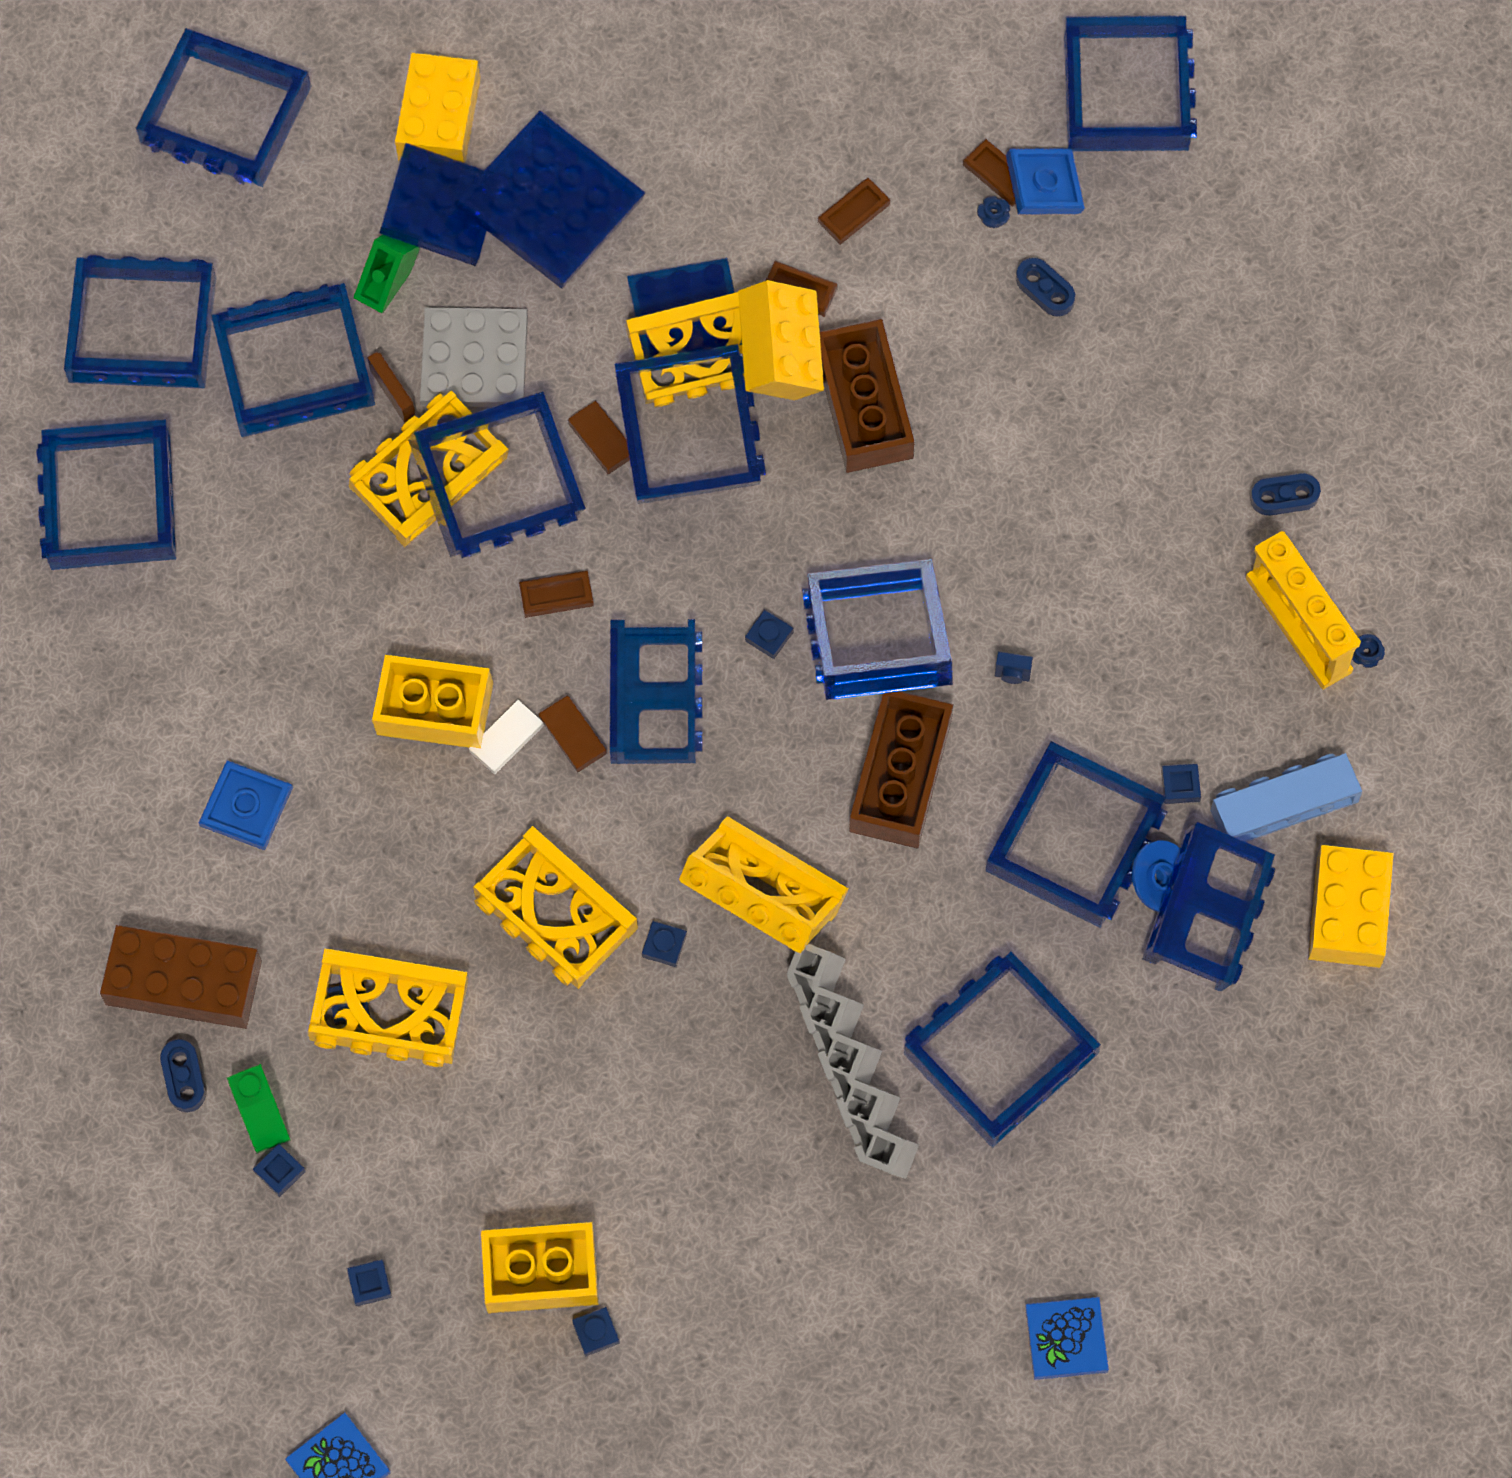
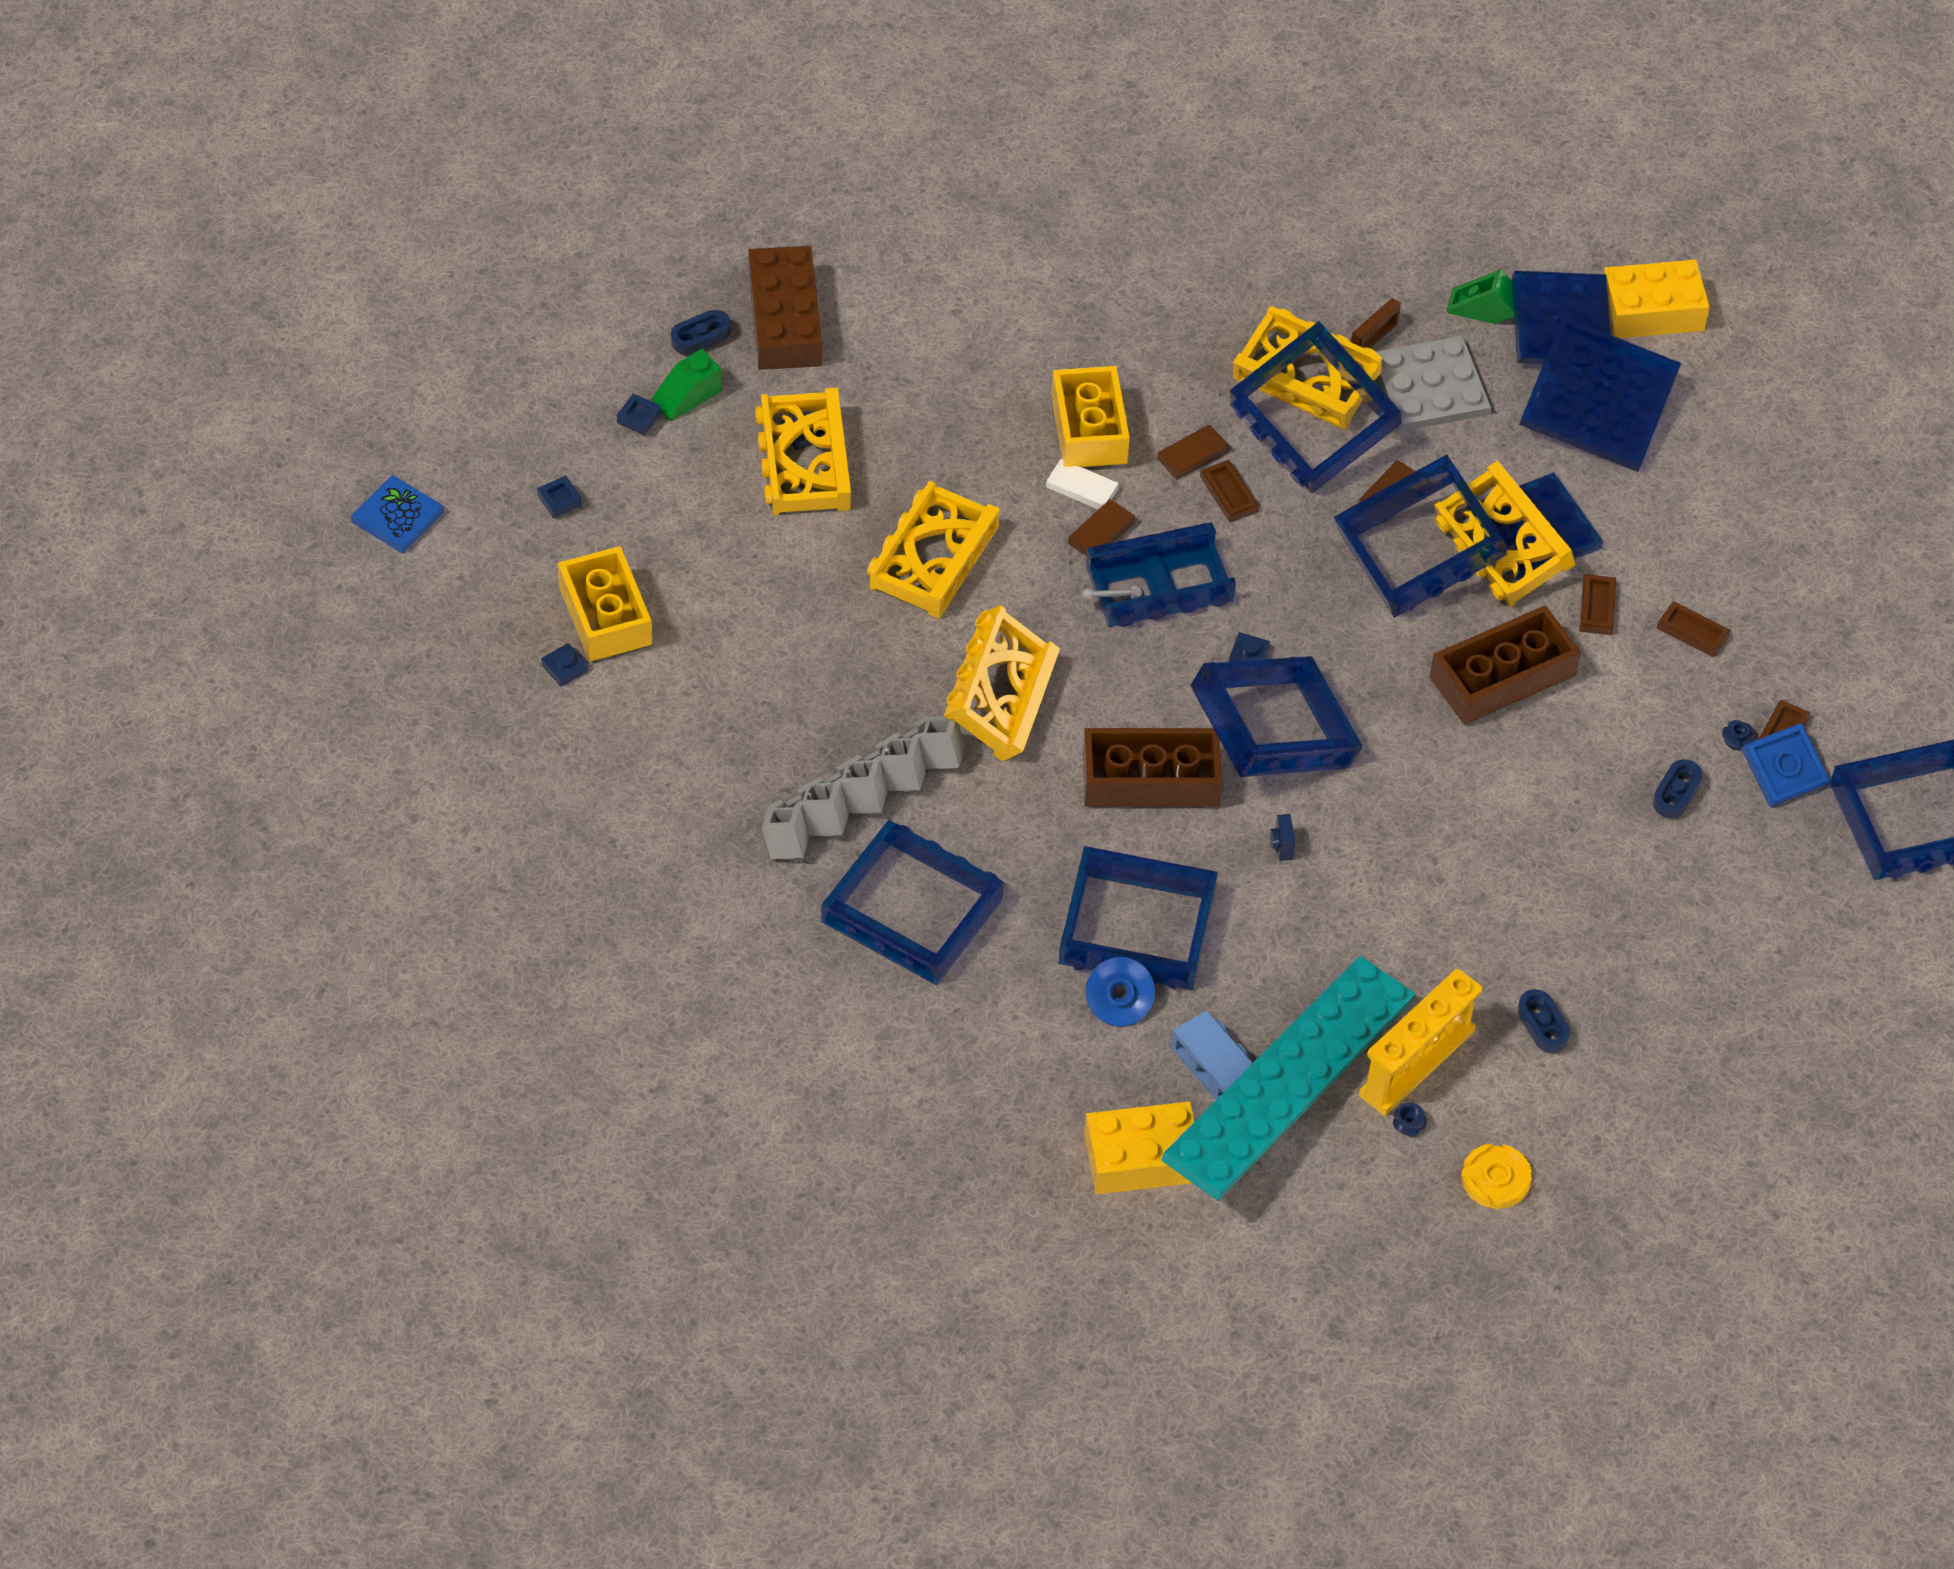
camera: 70 degrees right, 15 degrees down
clear blue window [36,419,176,570] -> none
clear blue window [64,255,216,389] -> none
clear blue window [136,28,311,187] -> none
blue tile [199,761,293,850] -> none
clear blue window [211,283,375,438] -> none
dark blue plate [642,921,687,967] -> none
yellow brick [738,280,824,400] -> none
blue tile [1025,1297,1109,1380] -> none
clear blue window [1142,822,1275,991] -> none
dark blue plate [1161,764,1201,804] -> none
none -> light grey hinge [1081,585,1142,601]
none -> reddish brown tile [1157,424,1229,480]
none -> teal plate [1161,955,1416,1201]
none -> yellow tile [1461,1143,1532,1209]

